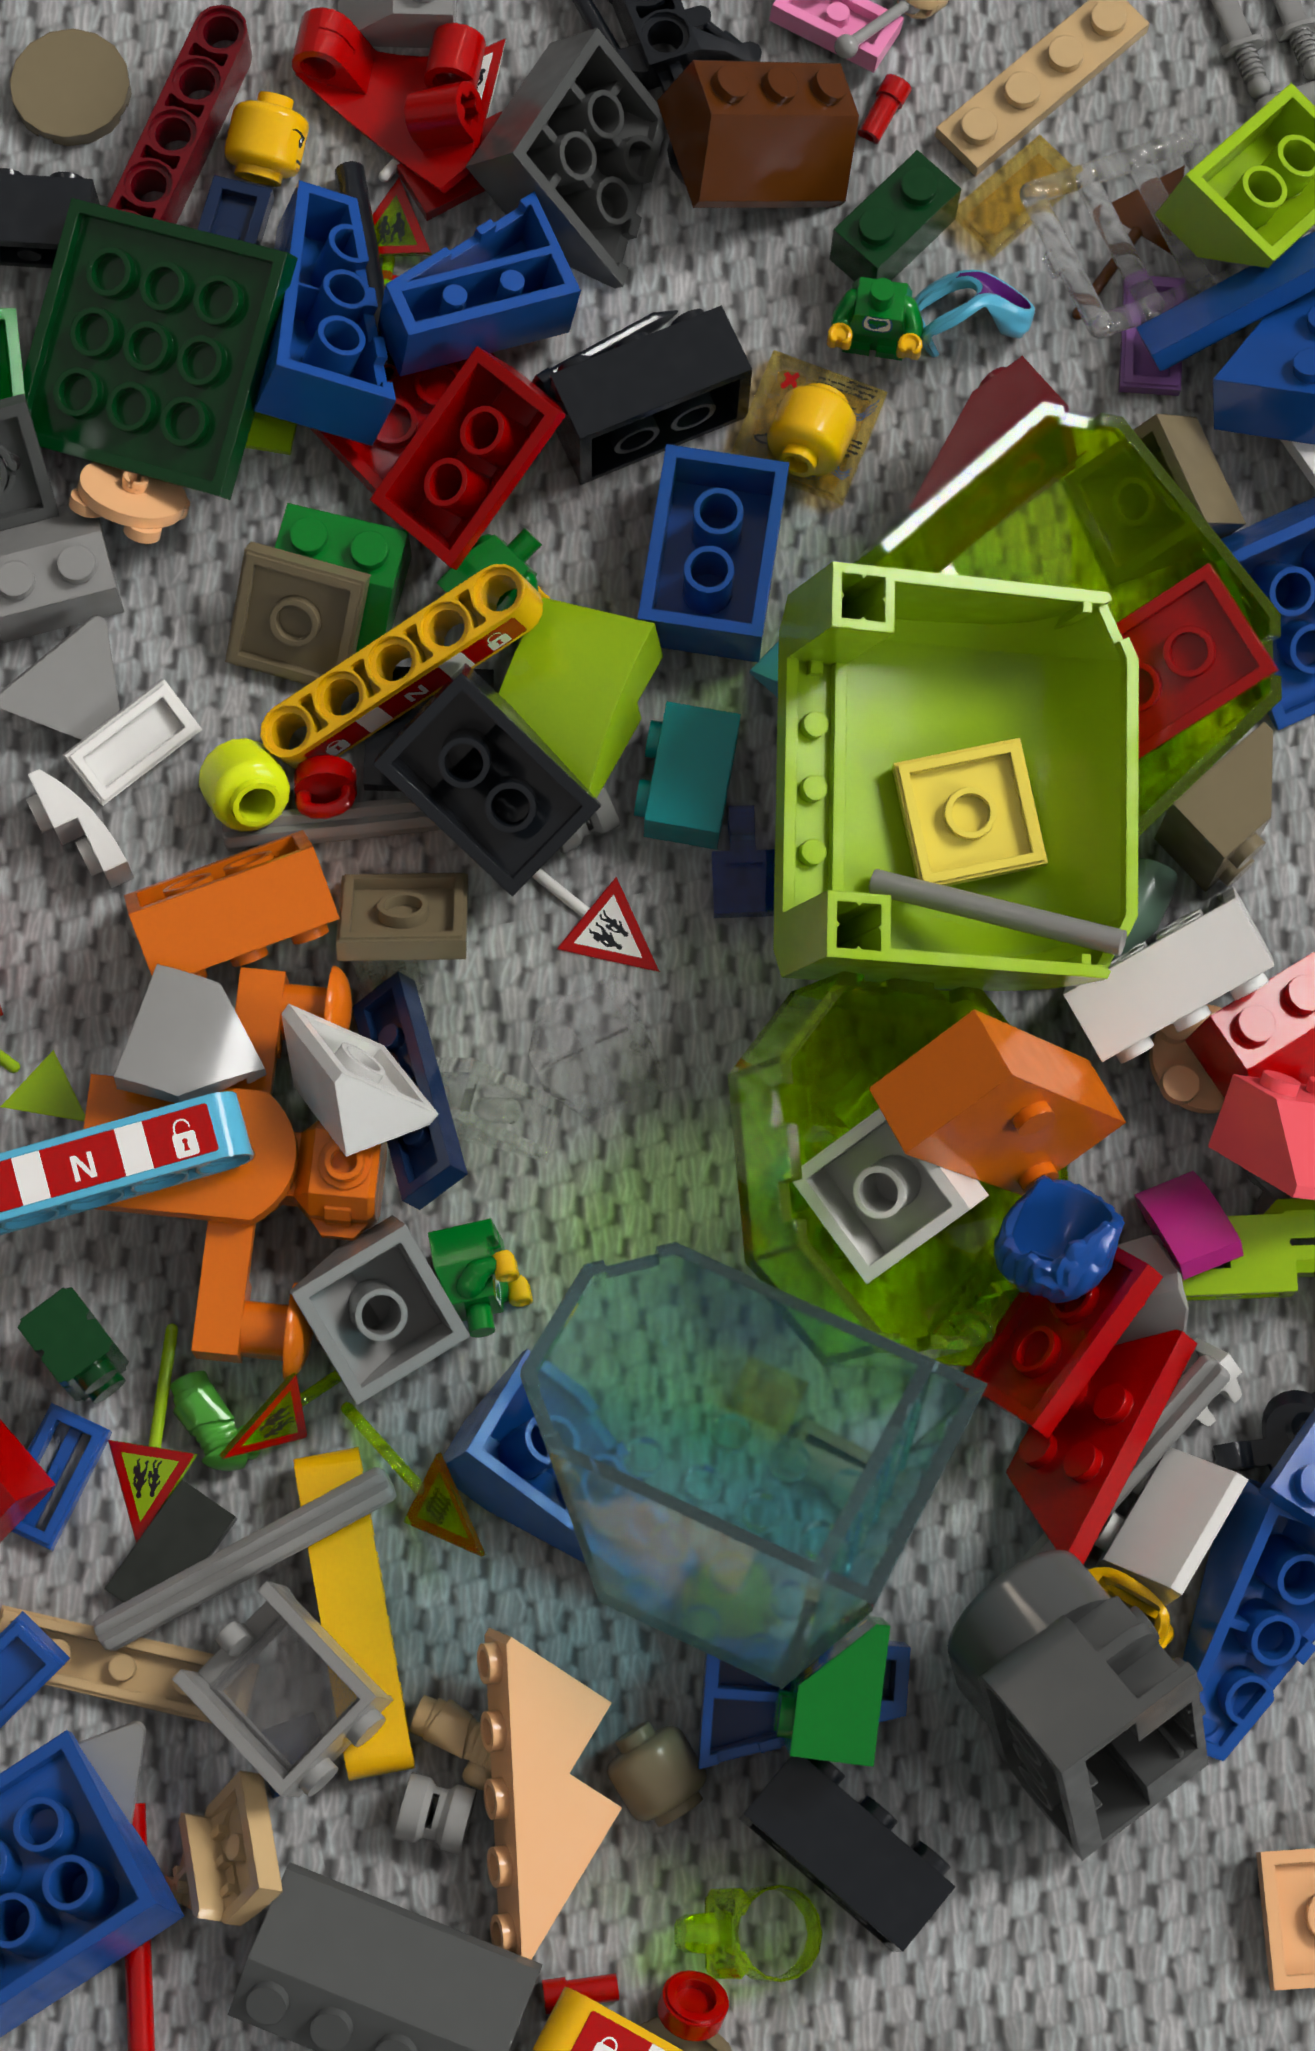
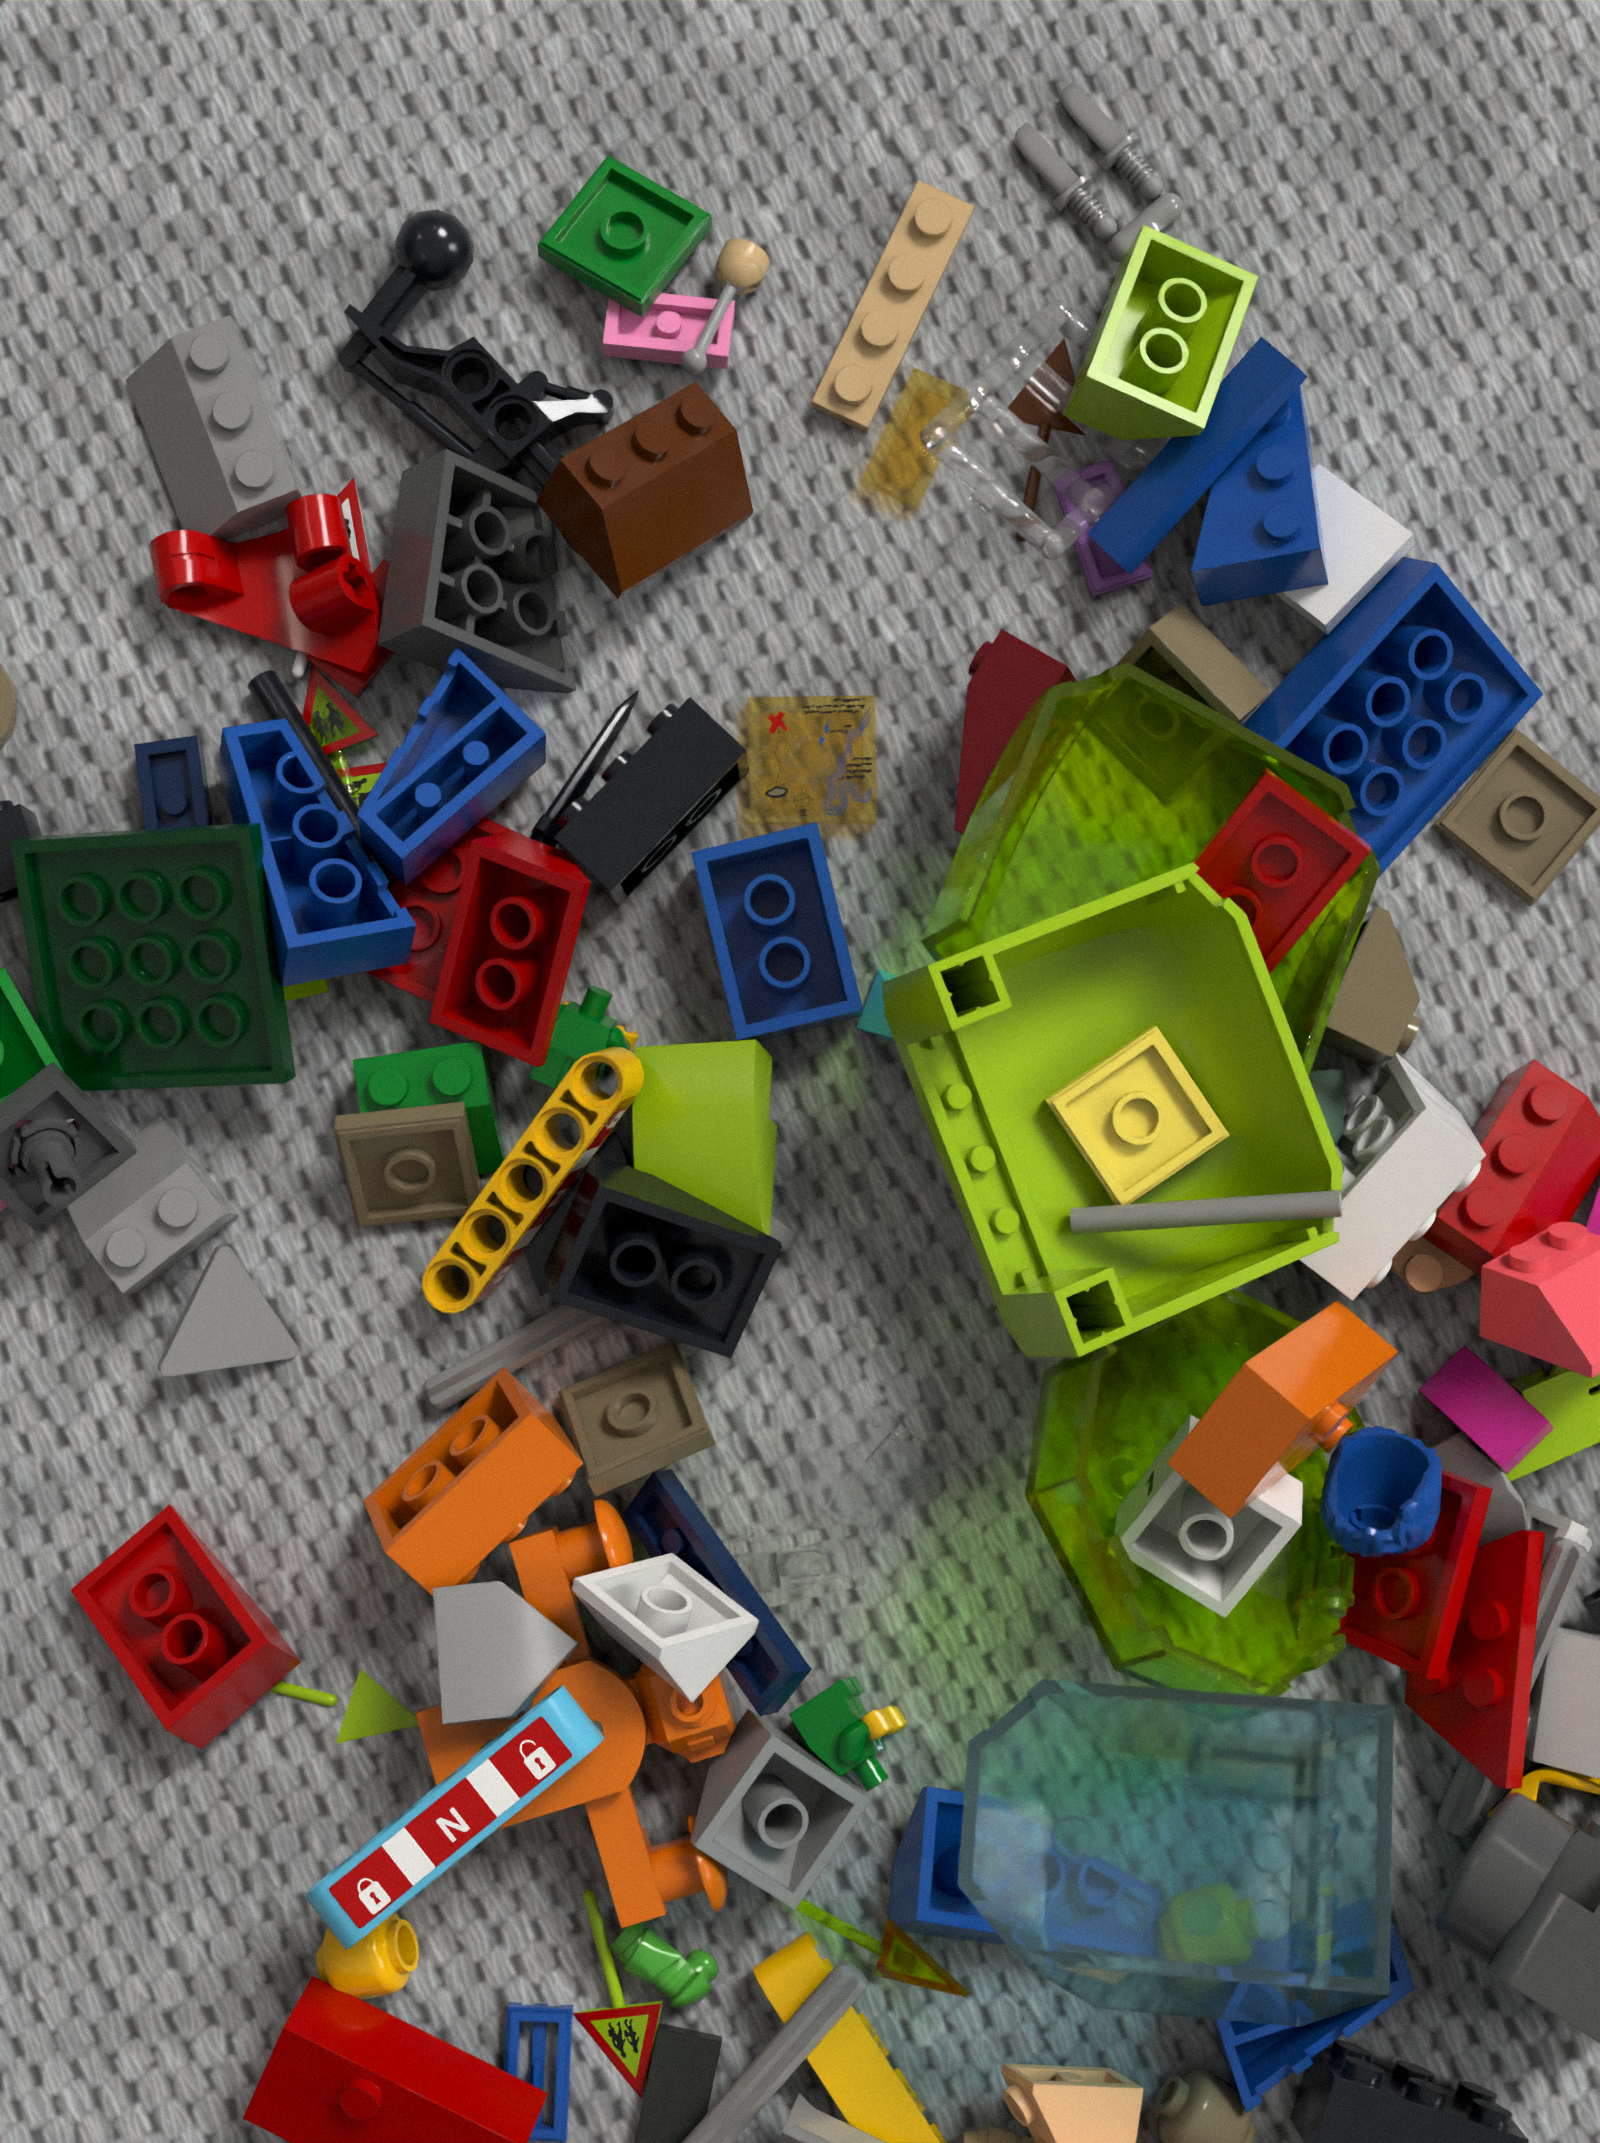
camera: 15 degrees left, 10 degrees up
dark green brick [17,1287,129,1404] -> none
white slope [26,769,134,888] -> none
white tile [62,679,202,806] -> none
light nougat piece [69,462,190,544] -> none
dark red beam [107,5,252,224] -> none
neon yellow head [199,738,290,832] -> none
piece [219,1370,342,1459] -> none
yellow head [225,91,309,187] -> none
red tile [294,755,357,819] -> none
piece [532,868,660,972] -> none
teal brick [634,701,741,850] -> none
clear blue plate [711,805,775,918] -> none
yellow head [767,383,856,477] -> none
green slope [774,1616,890,1767] -> none
green piece [827,277,923,361] -> none
dark green brick [830,150,961,282] -> none
red piece [858,74,912,144] -> none
medium azure piece [915,270,1035,358] -> none

